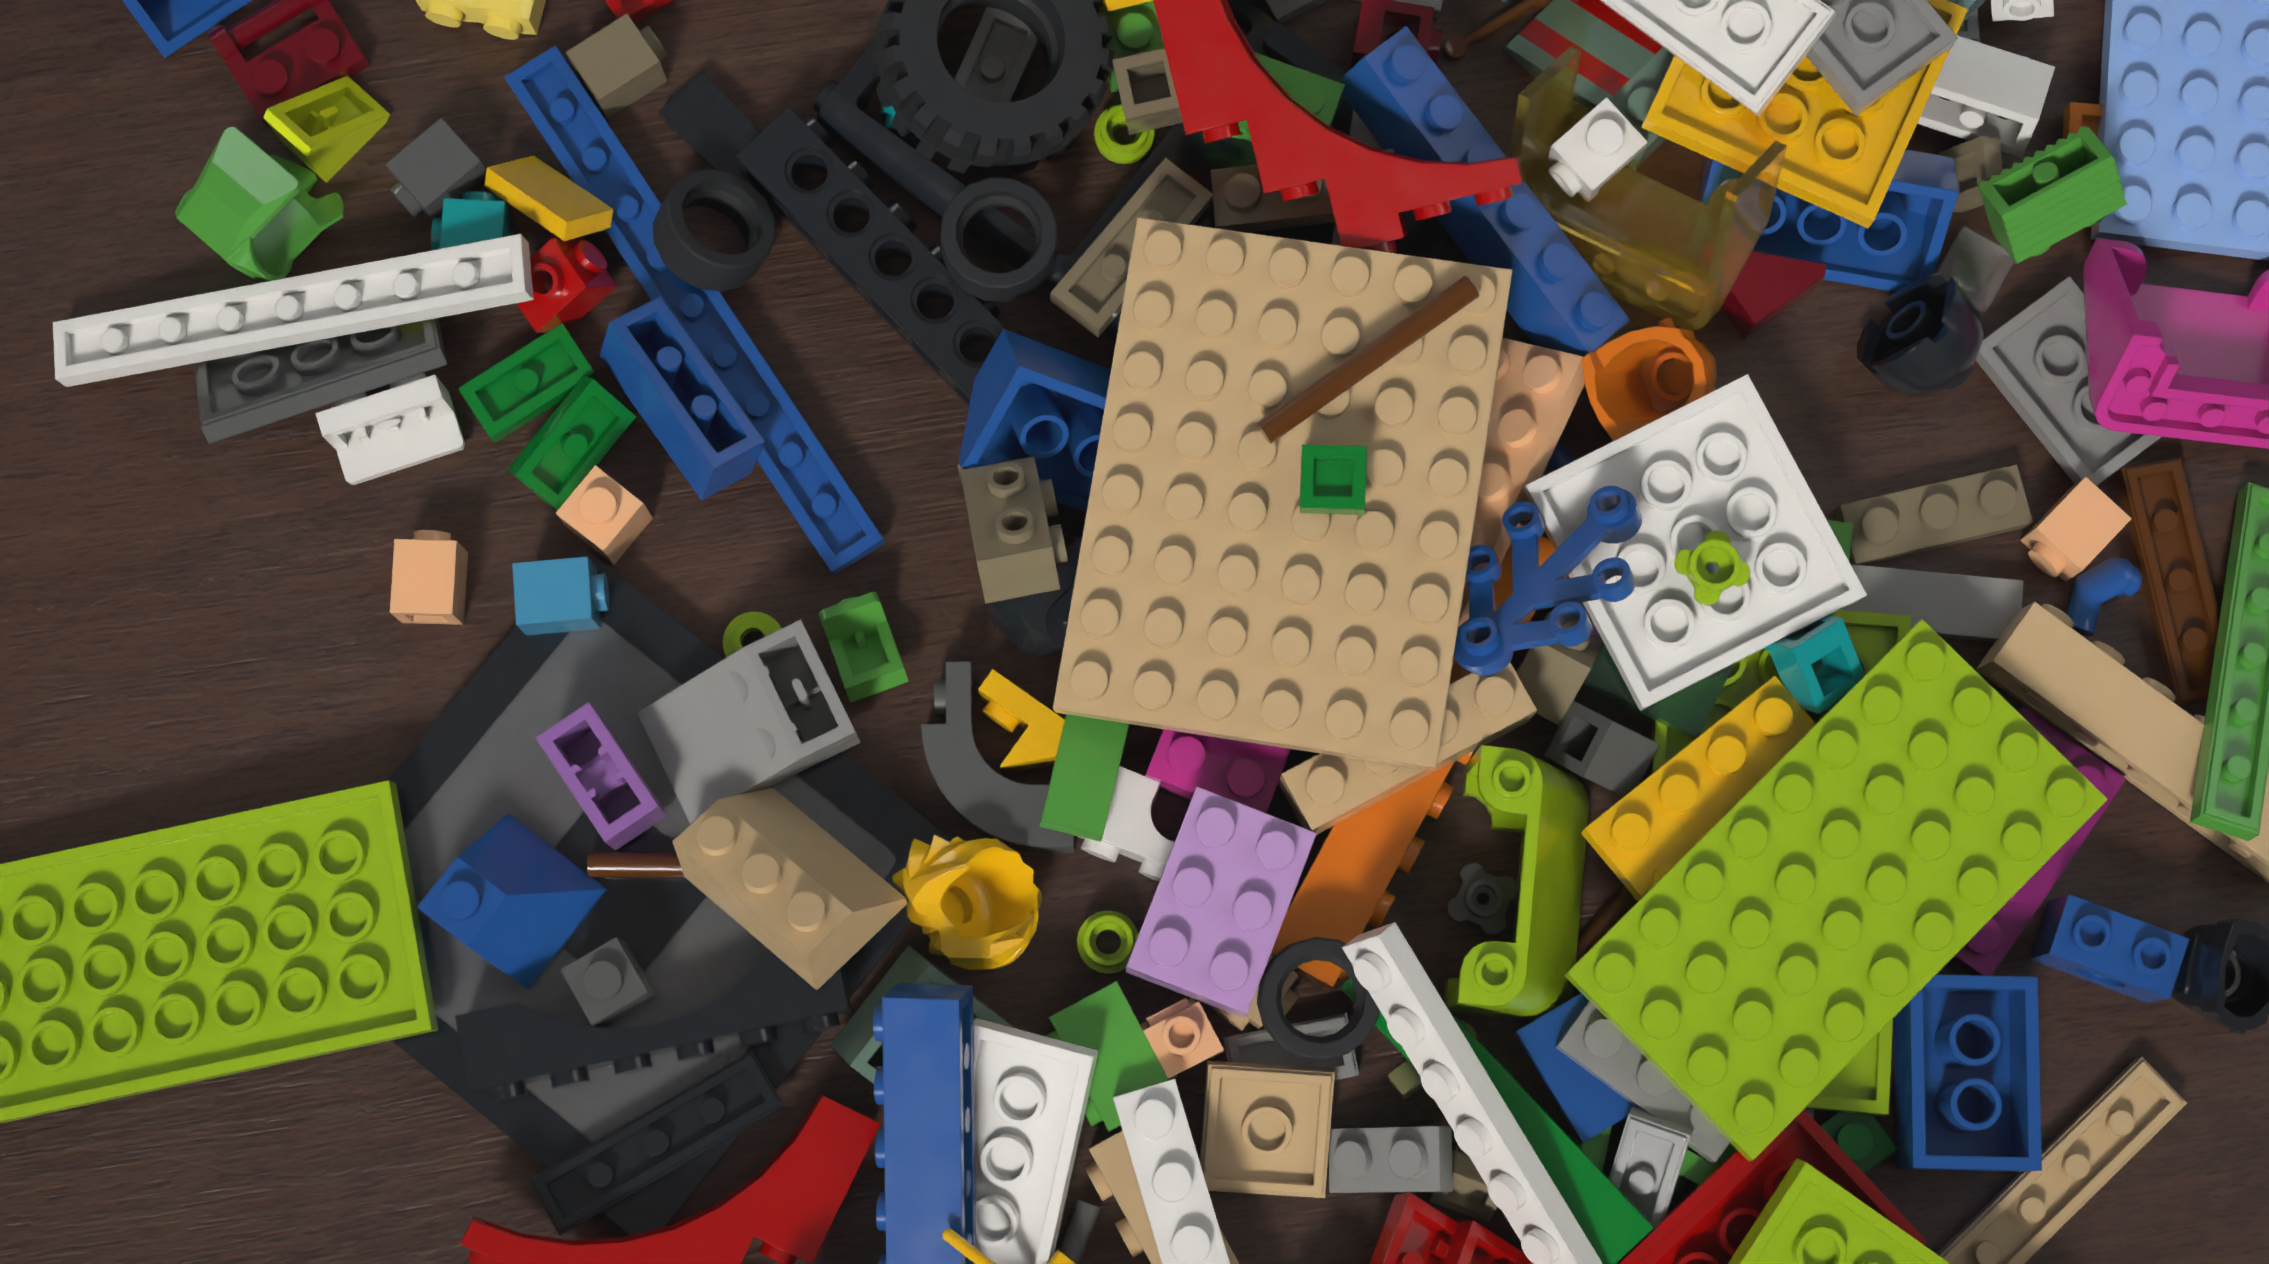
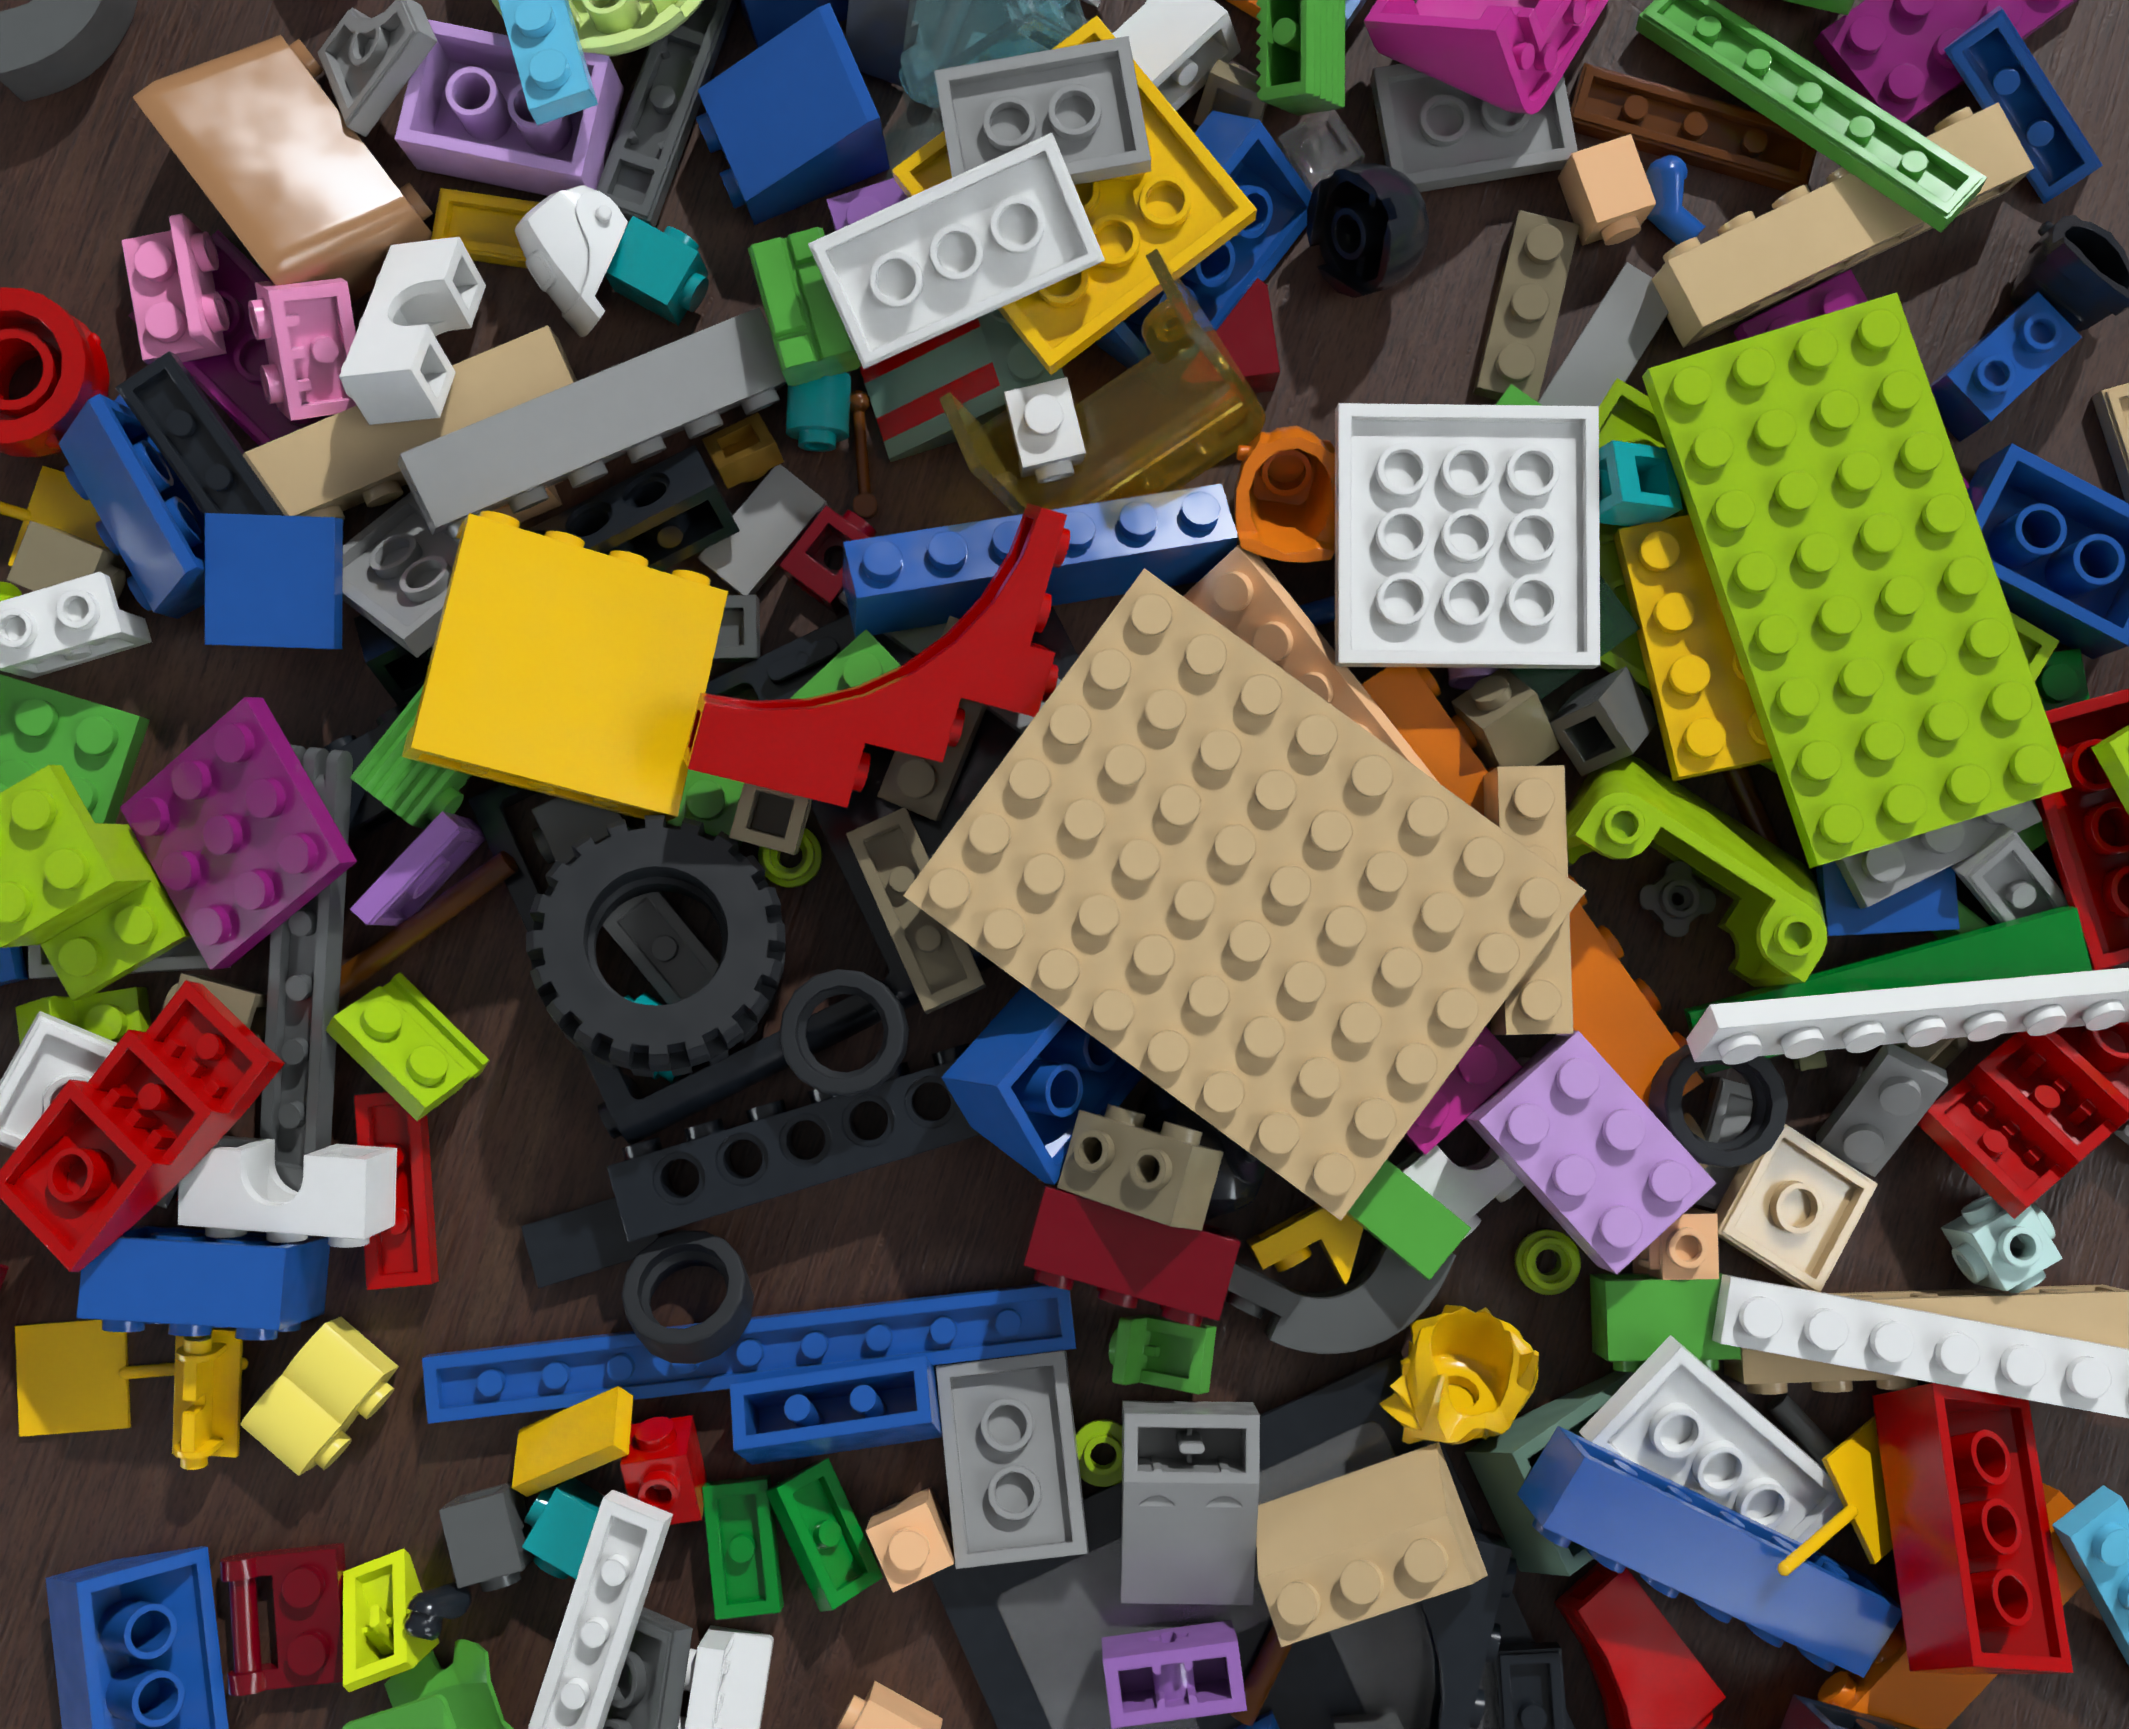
camera: 60 degrees left, 5 degrees up
dark azure brick [512,557,610,635] -> none
dark tan brick [566,14,668,119] -> none
reddish brown bar [1256,276,1480,444] -> none
green plate [1299,444,1367,515] -> none
blue plant [1454,486,1642,676] -> none
lime plate [1674,530,1750,606] -> none
none -> black arm [404,1582,472,1641]
none -> light grey plate [936,1351,1089,1569]
none -> dark red brick [1023,1183,1241,1327]

